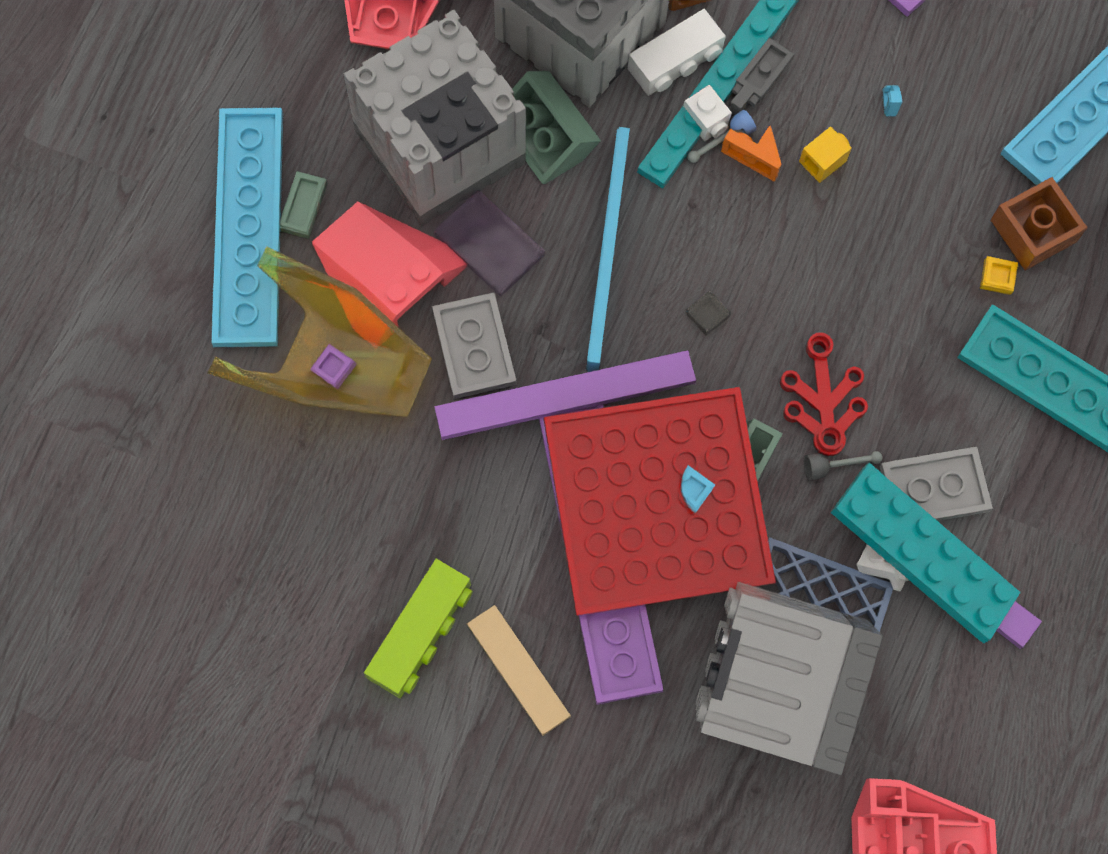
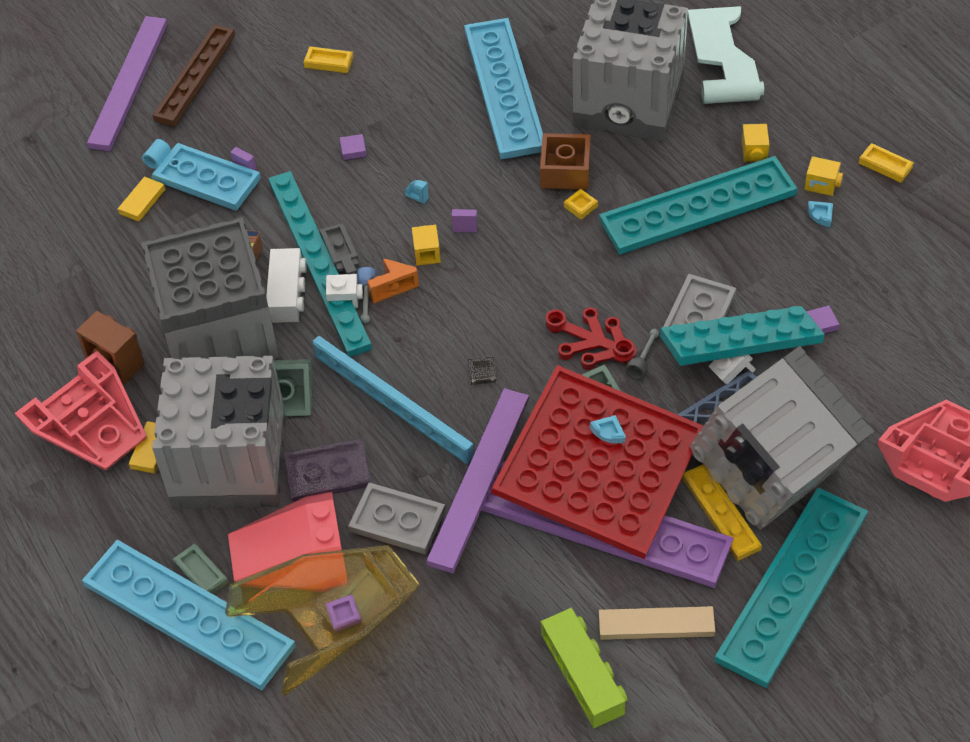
camera: 50 degrees left, 20 degrees down
none -> medium lavender tile [452,209,478,232]
none -> yellow tile [682,464,762,561]
none -> teal plate [714,488,868,689]

